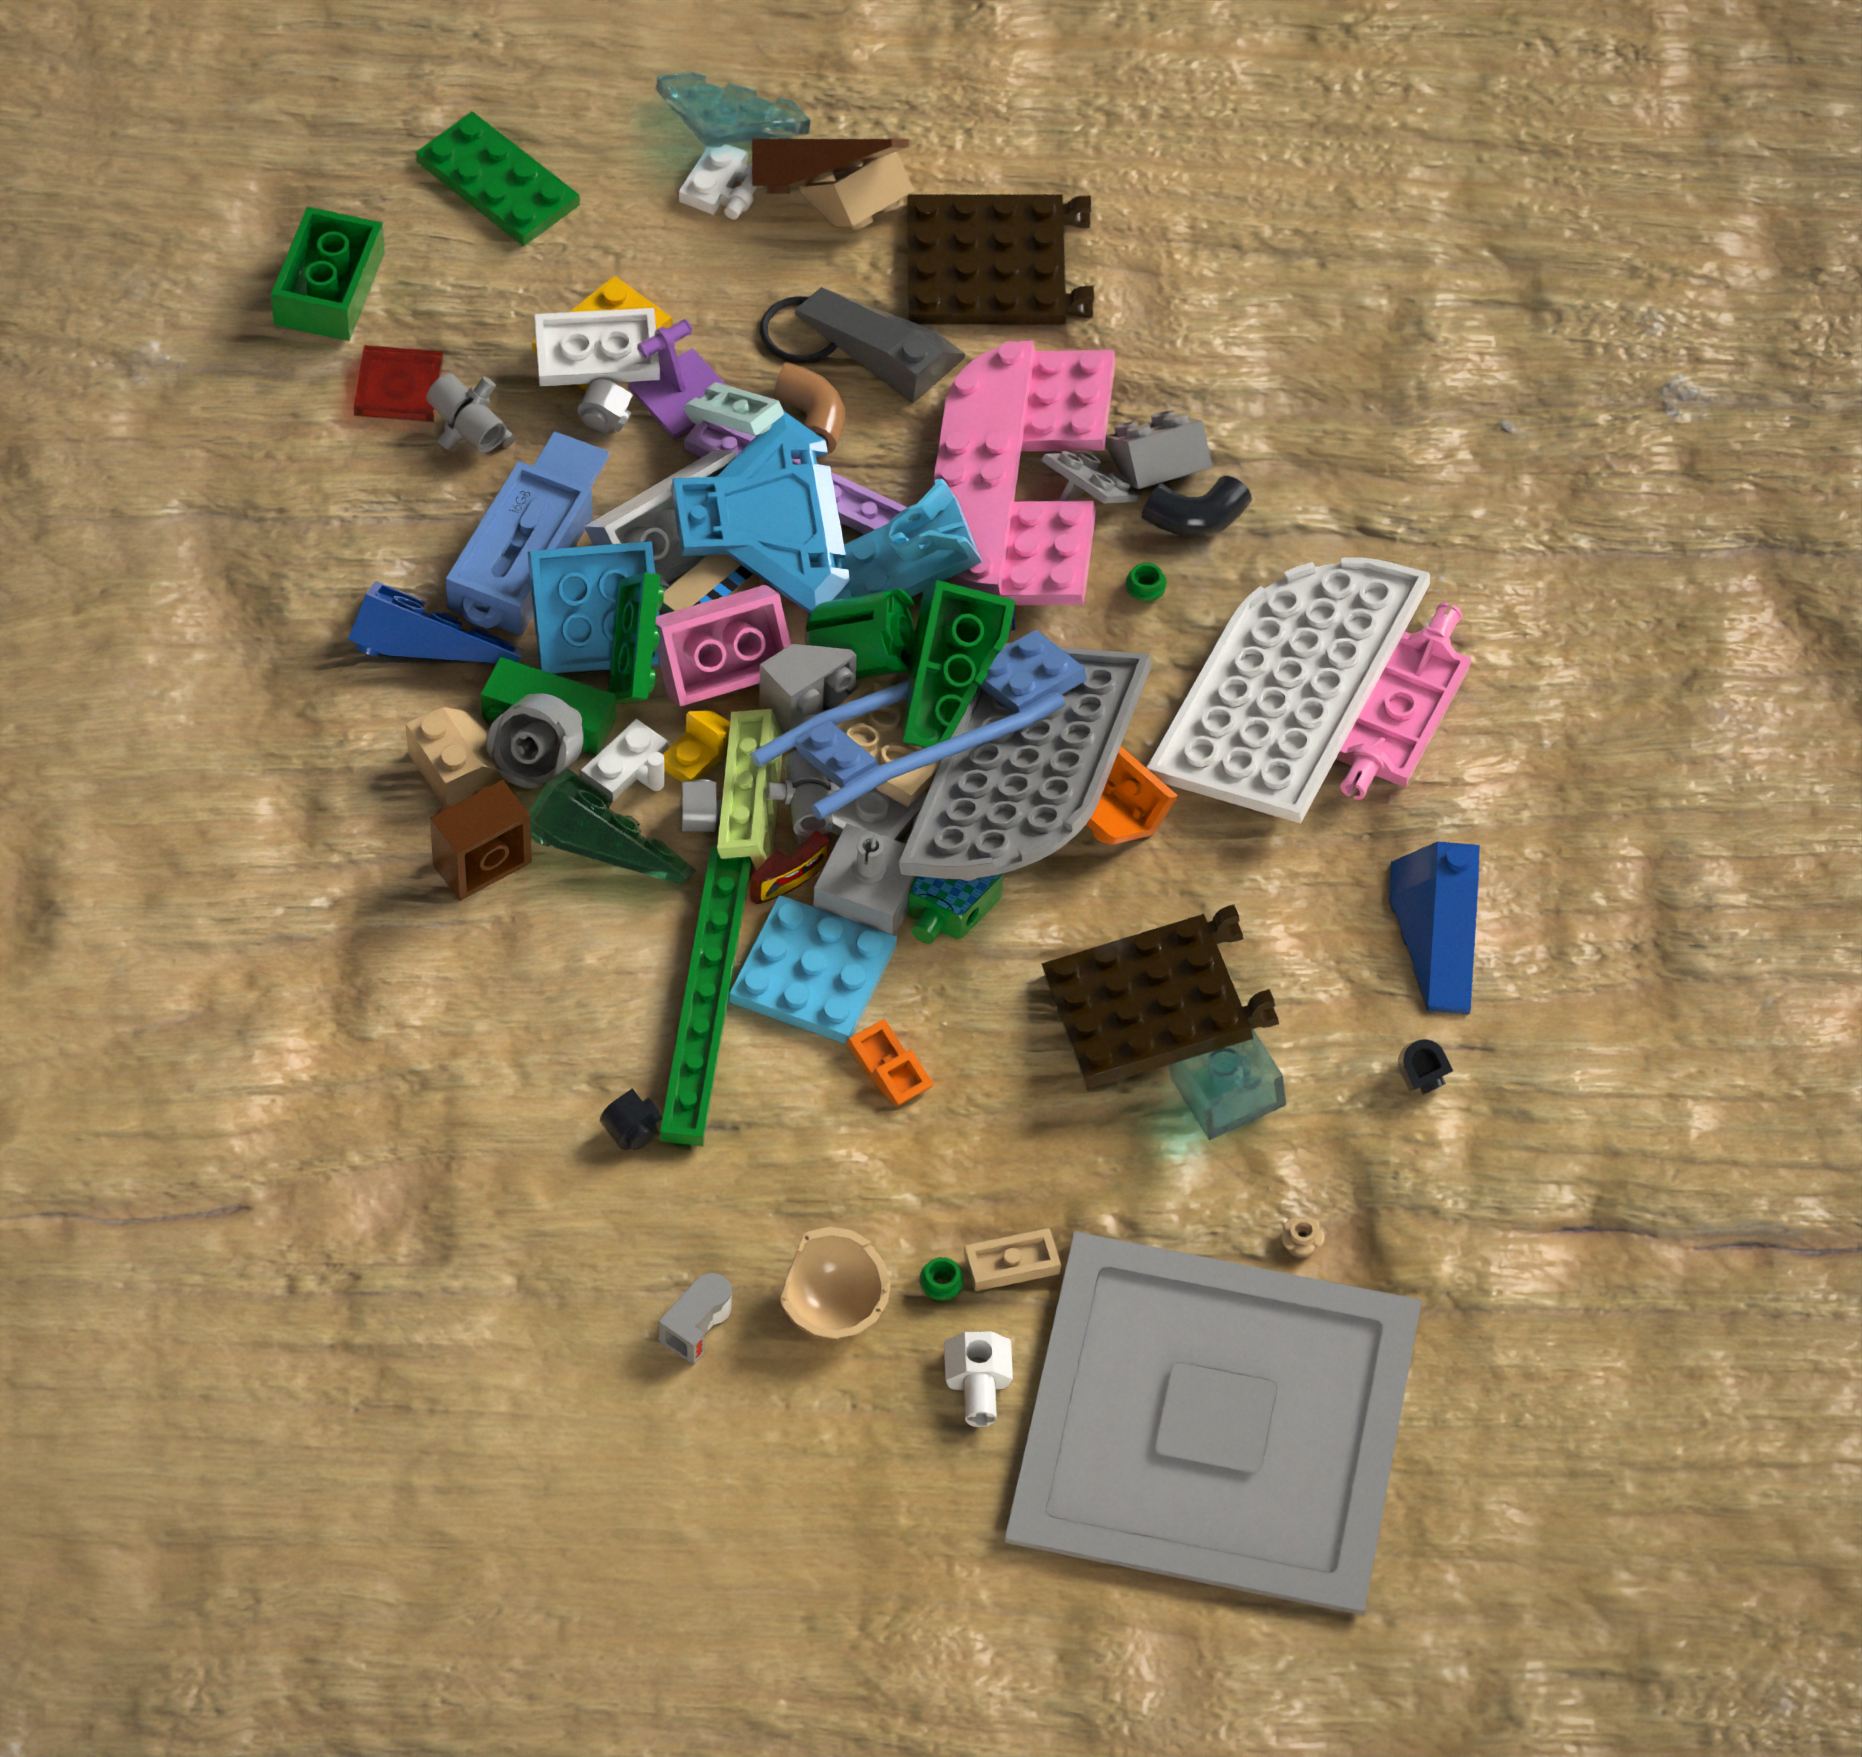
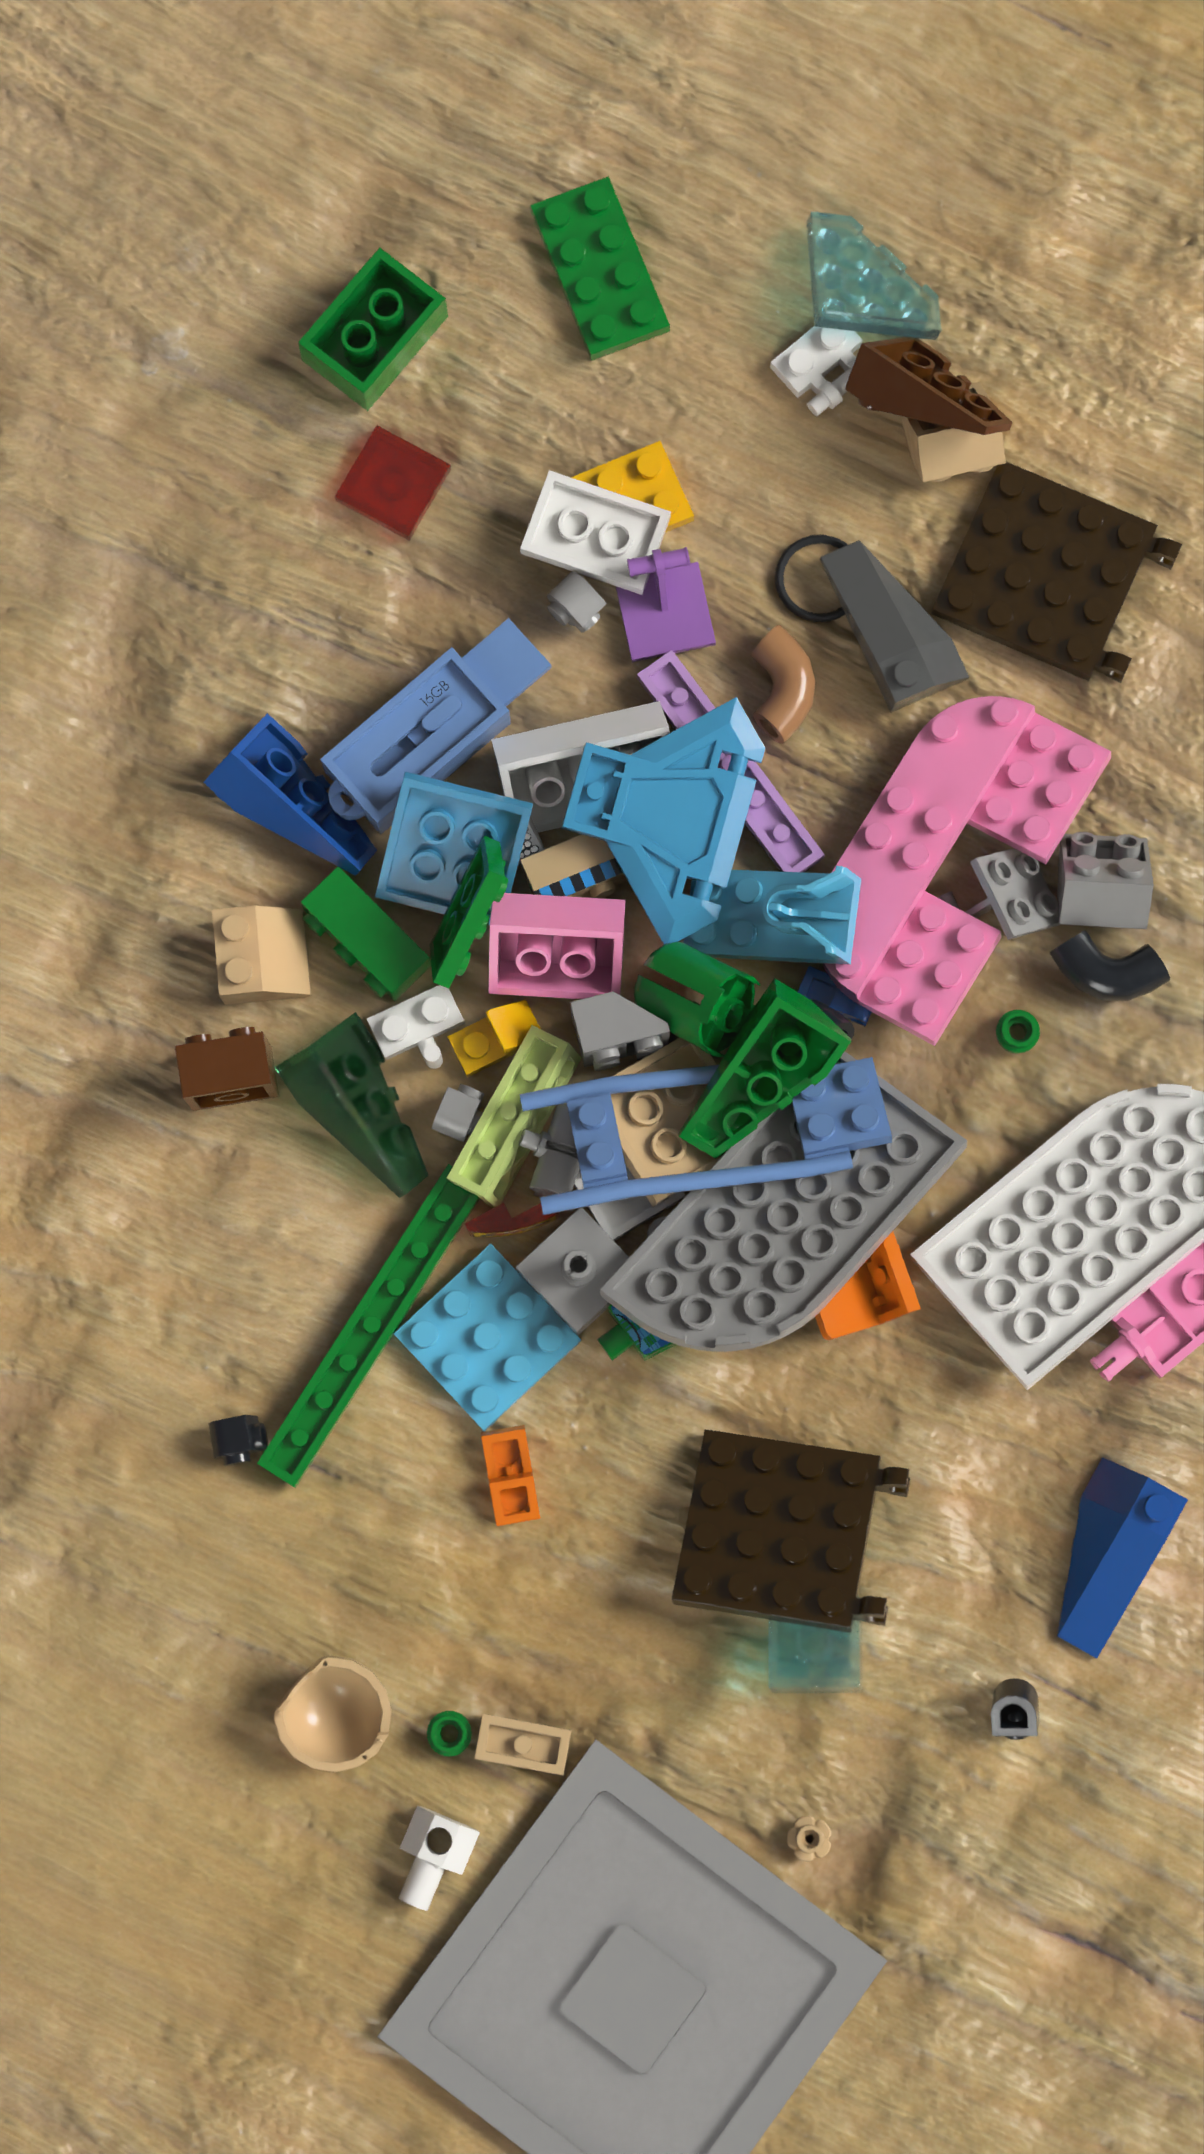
camera: 30 degrees right, 25 degrees up
light grey pin [426,374,515,453] -> none
light grey brick [487,694,583,788] -> none
light grey leg [658,1273,732,1365] -> none
light aqua plate [684,382,784,436] -> none

